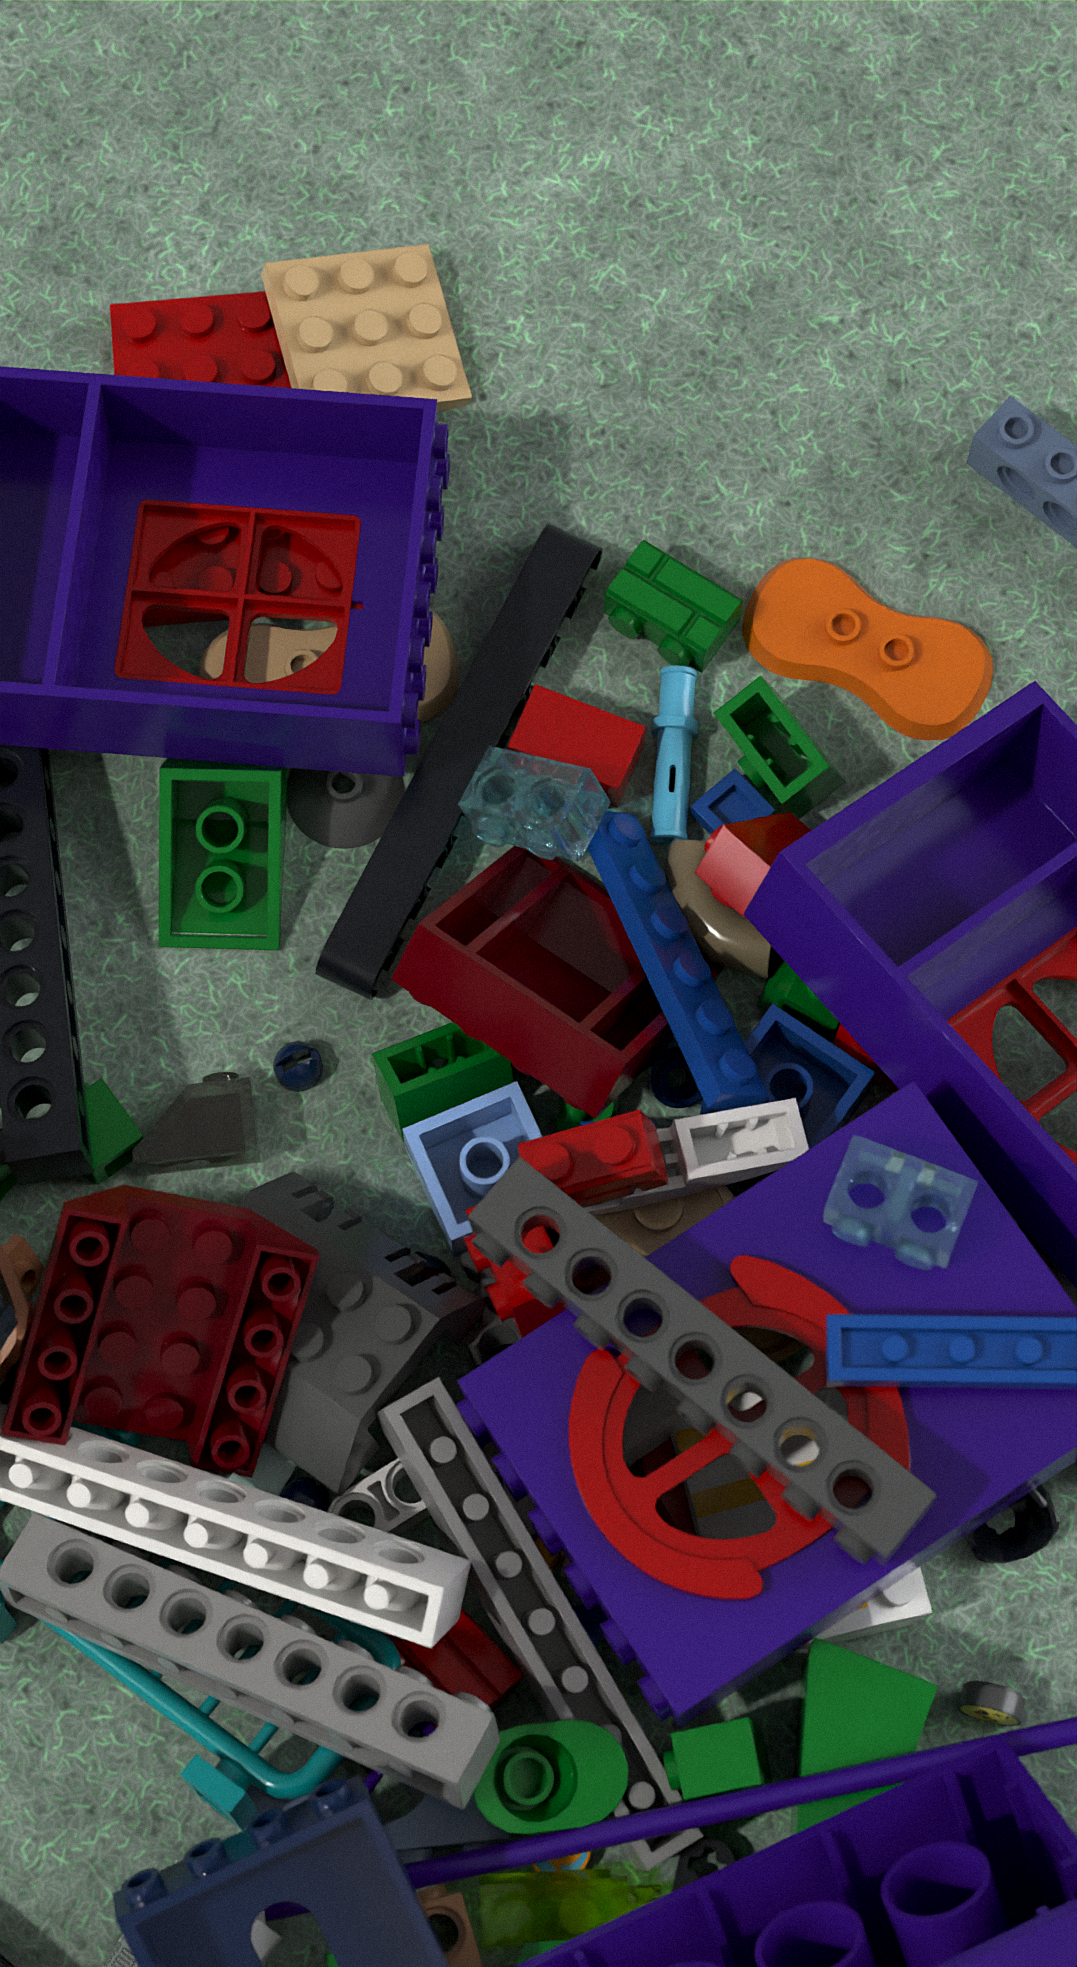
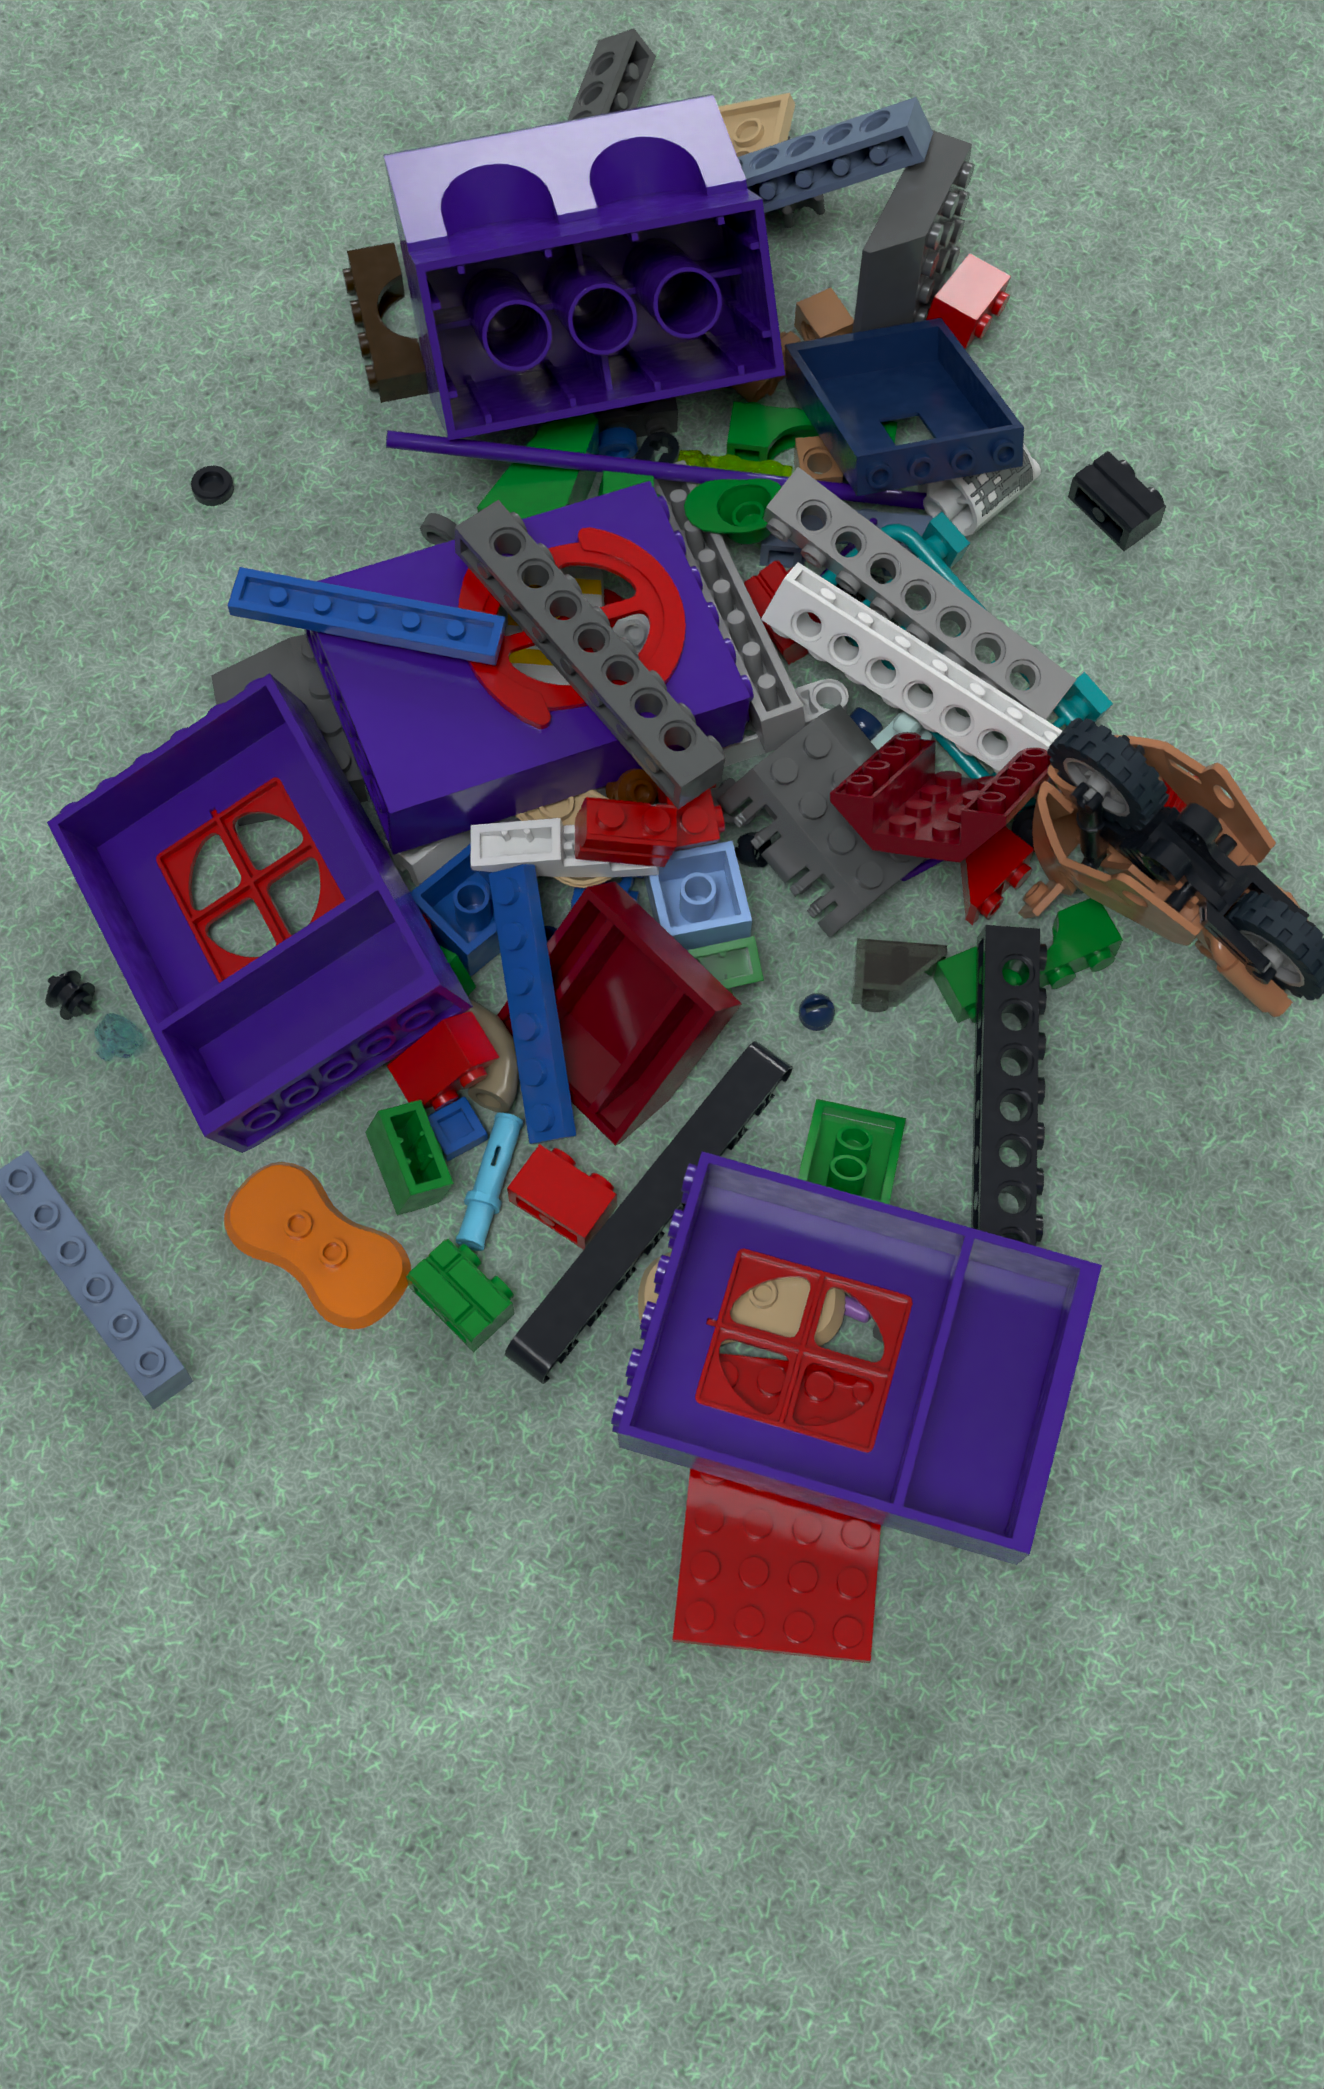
camera: 170 degrees left, 5 degrees down
tan plate [261,244,472,412] -> none
clear light blue brick [458,746,611,862] -> none
clear light blue brick [823,1134,979,1270] -> none

